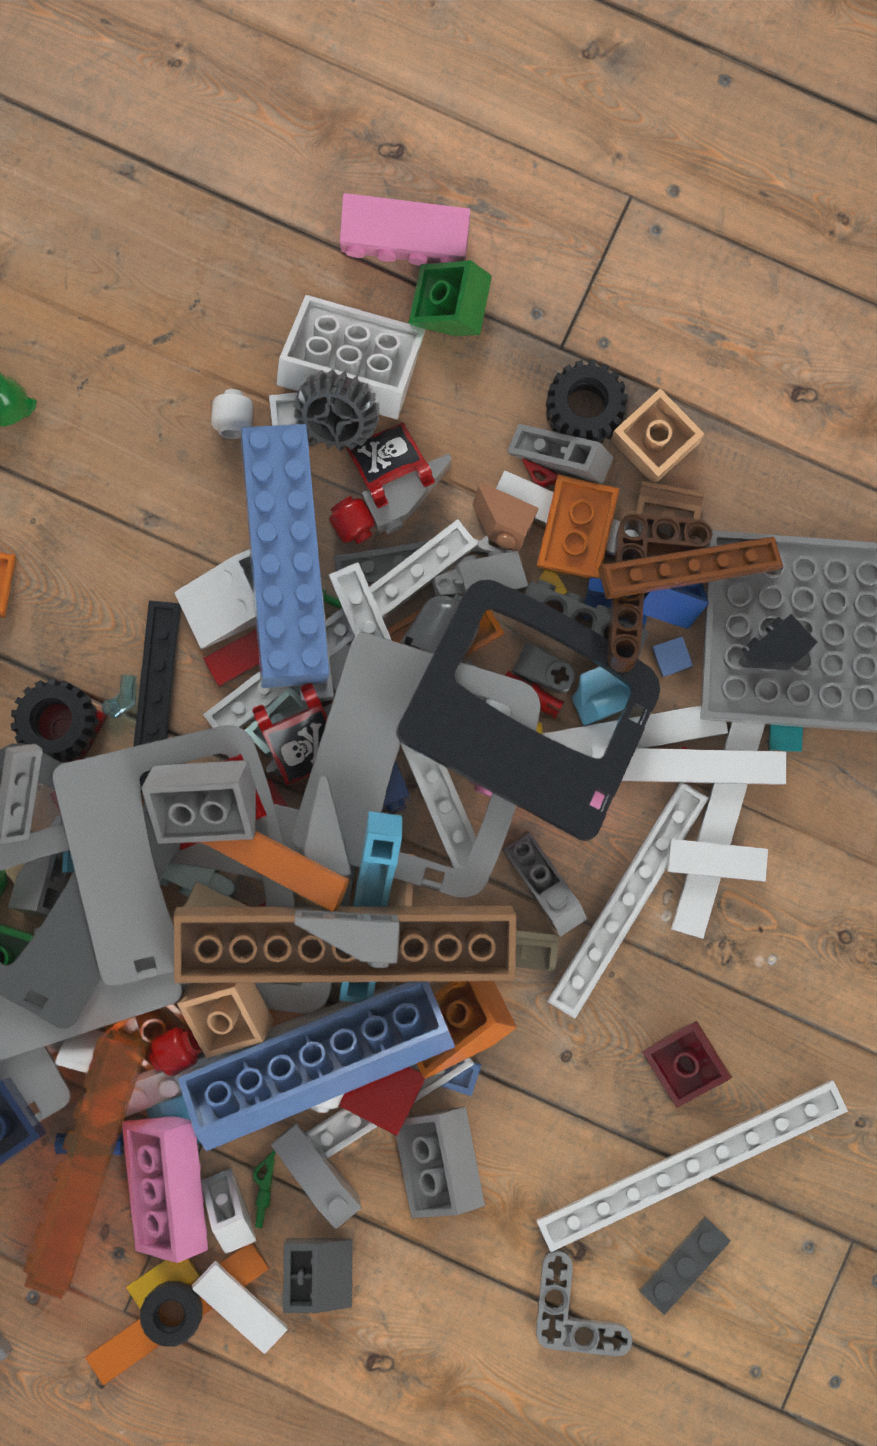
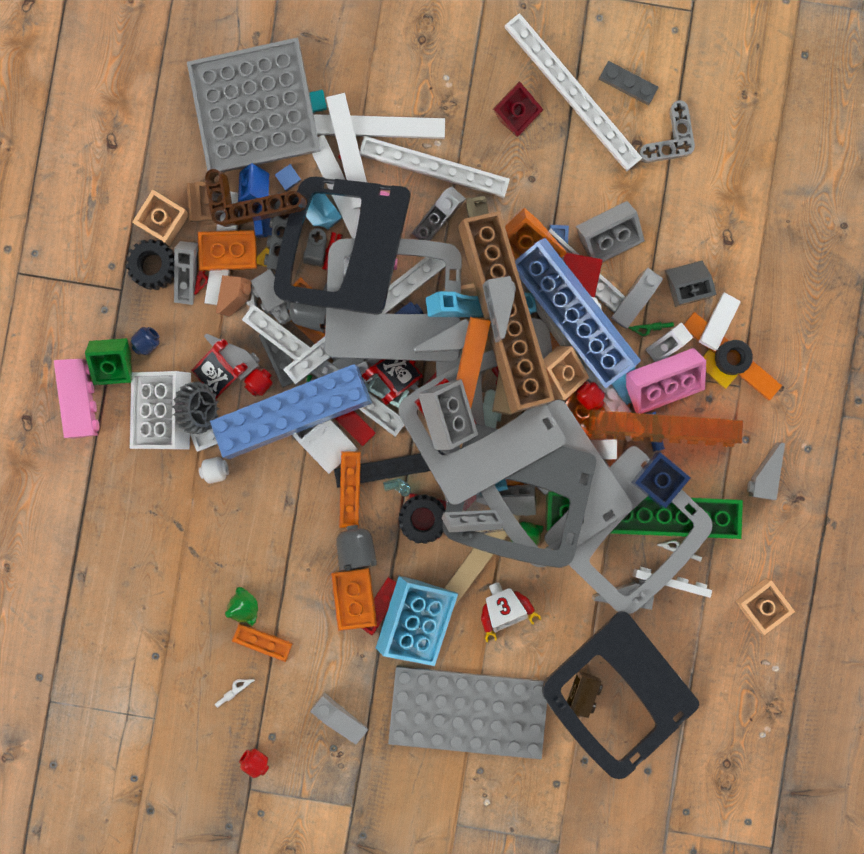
camera: 105 degrees left, 5 degrees up
dark orange tile [598,536,783,599] -> none
white tile [667,839,768,882] -> none
black slope [738,614,818,670] -> none
none -> dark blue head [131,327,160,355]
none -> dark grey cylinder [336,525,377,571]
none -> orange tile [339,451,361,528]

